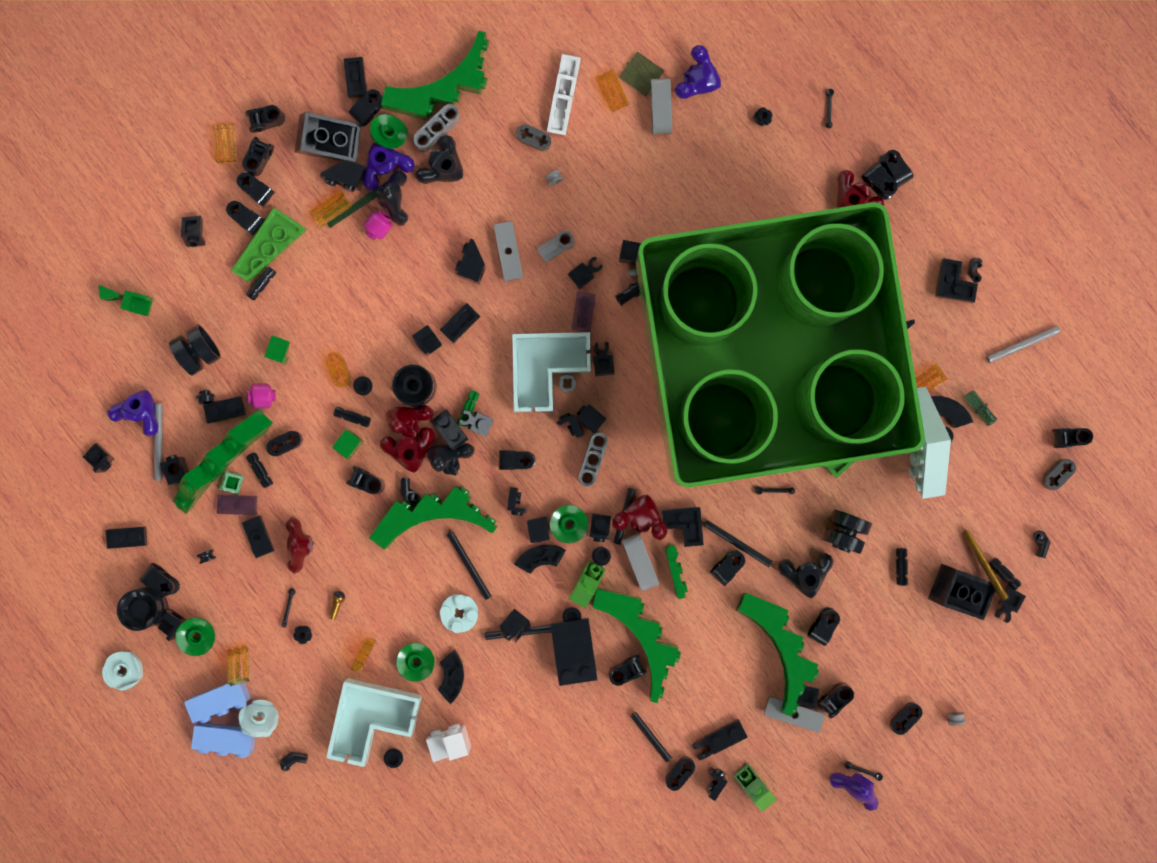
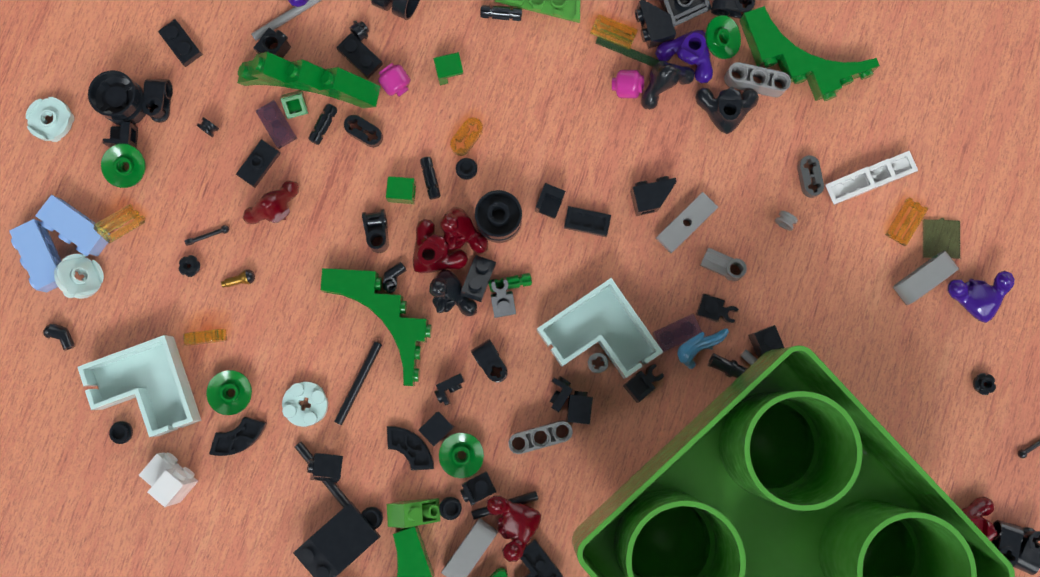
camera: 50 degrees right, 5 degrees down
none -> dark azure piece [677,328,729,369]

